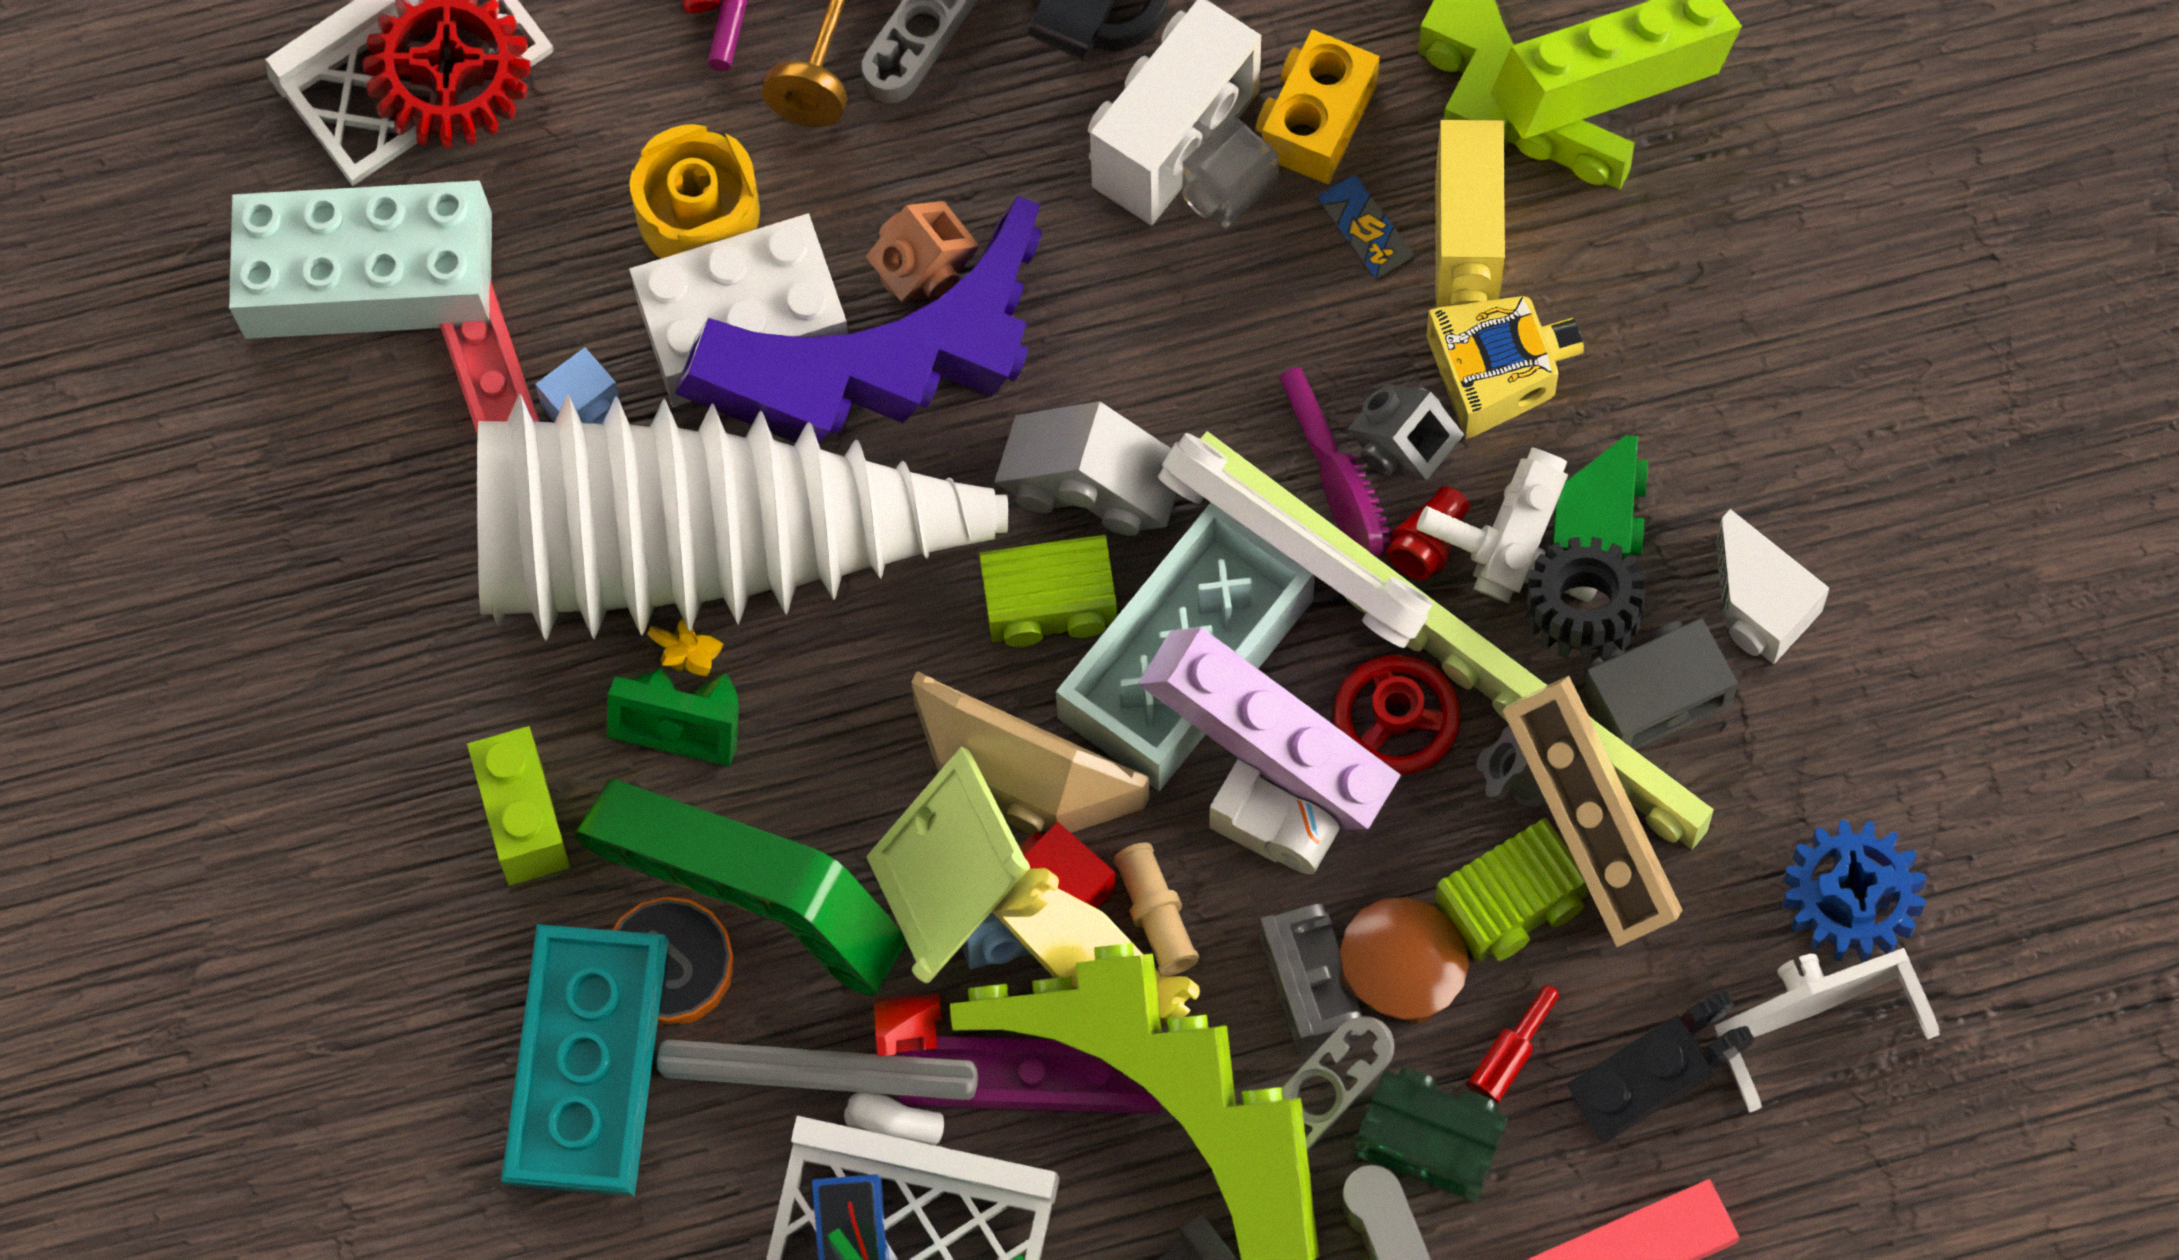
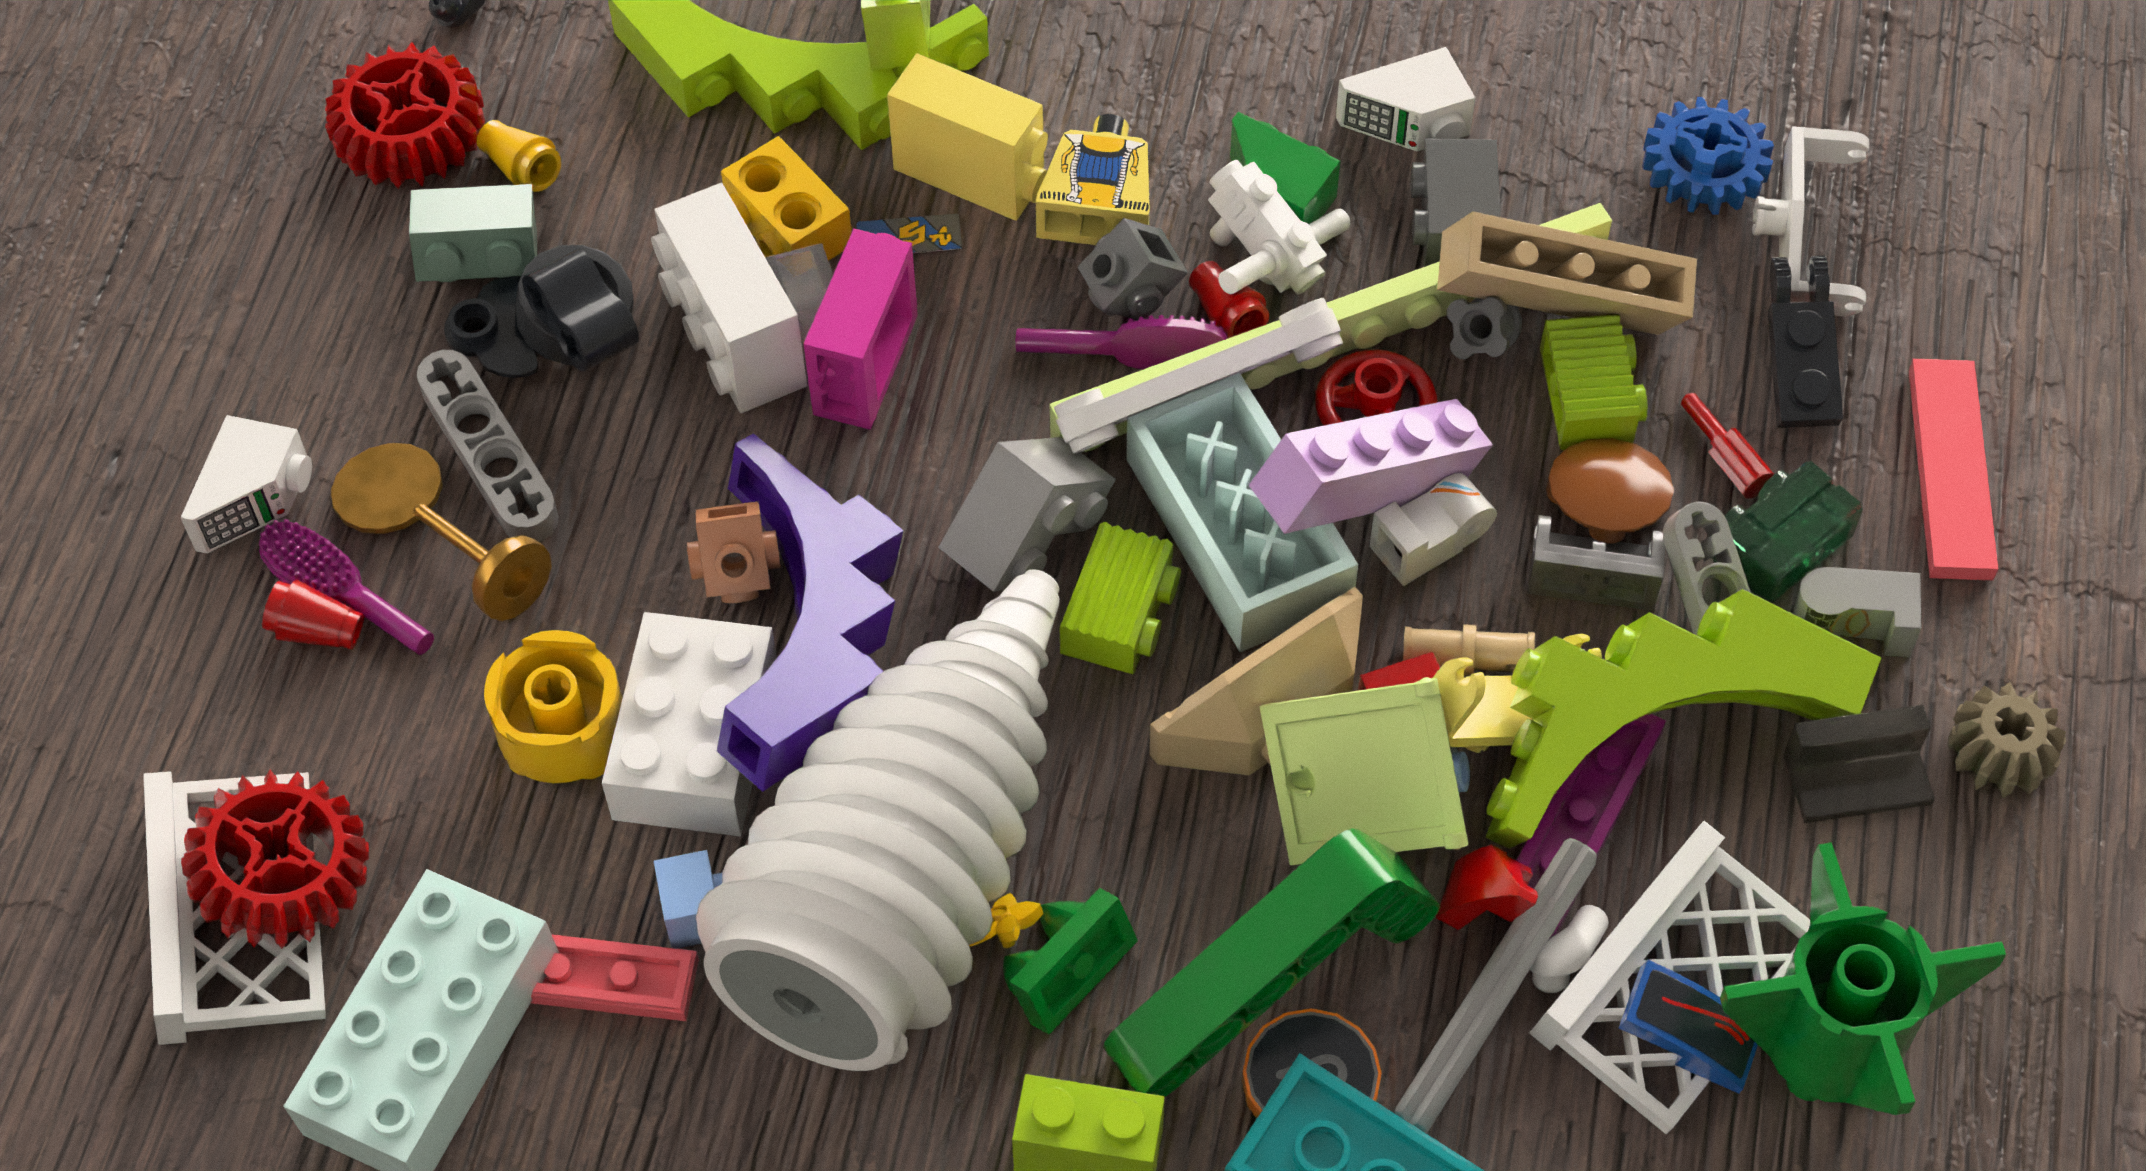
camera: 65 degrees left, 10 degrees down
black tyre [1526,537,1645,661] -> none
none -> dark pink window [804,228,918,430]

